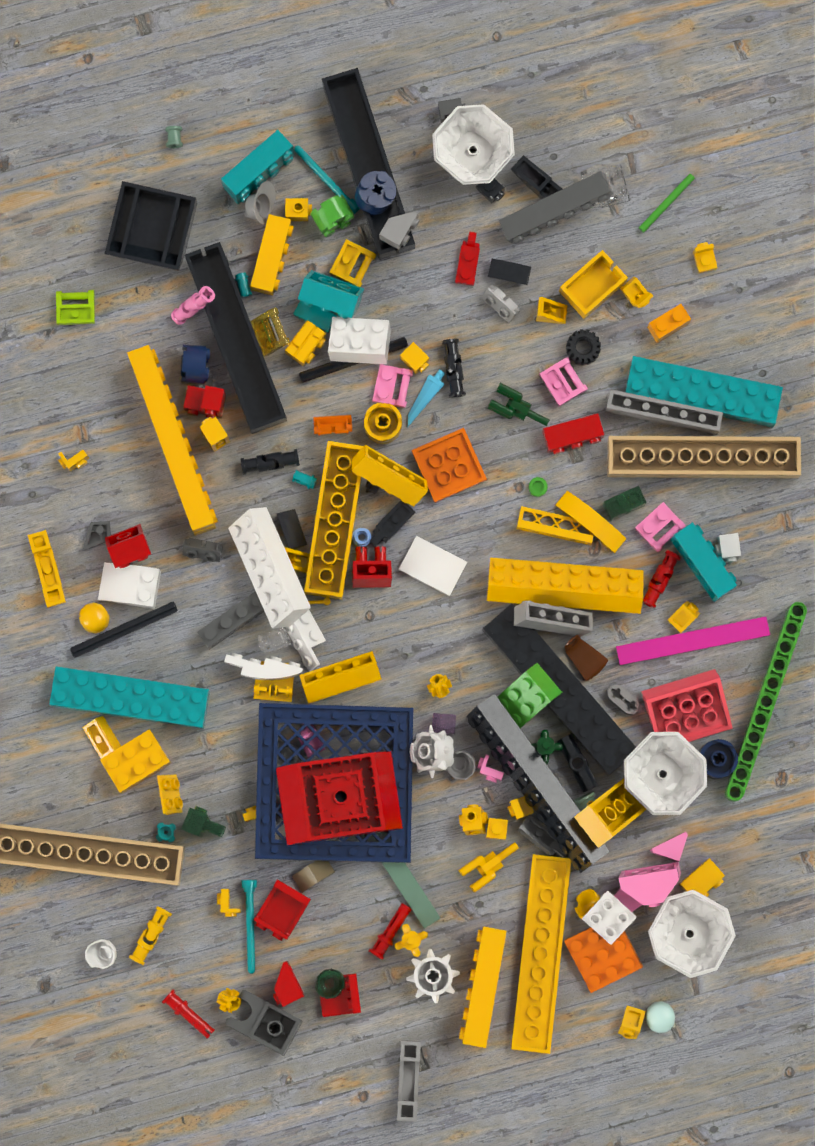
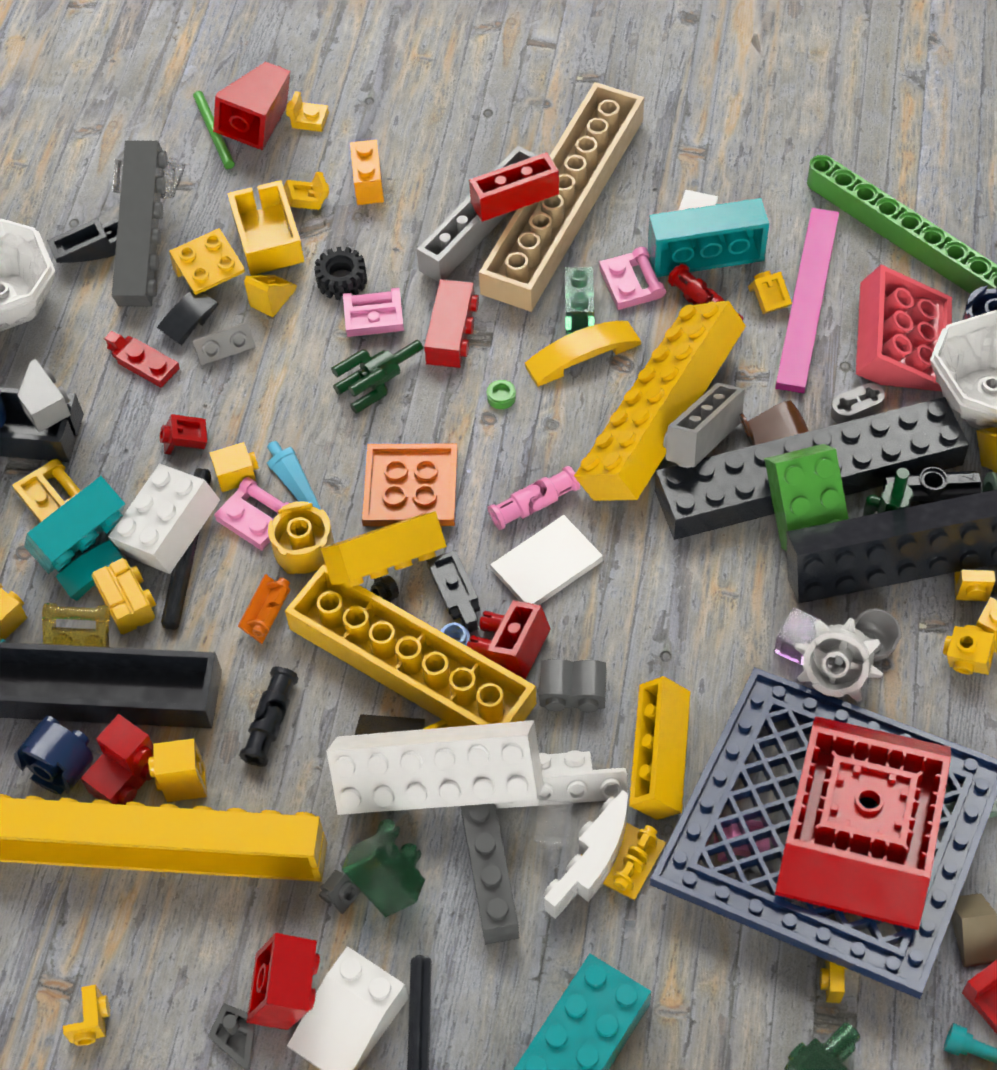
camera: 60 degrees left, 25 degrees down
teal pin [292,470,318,489] -> none
yellow gear [427,674,452,698] -> none
black piece [442,338,466,398] -> none
black bracket [476,178,506,204] -> none
bright pink bracket [477,754,504,783] -> none
yellow fence [516,506,594,546] -> none
teal brick [625,356,783,428] -> none
none -> red bracket [159,414,207,455]
none -> yellow bracket [169,228,245,295]
none -> red slope [213,61,290,151]
none -> clear green brick [342,819,425,918]
none -> red brick [469,152,559,222]
none -> bright pink piece [488,466,580,530]
none -> dark grey brick [539,659,607,713]

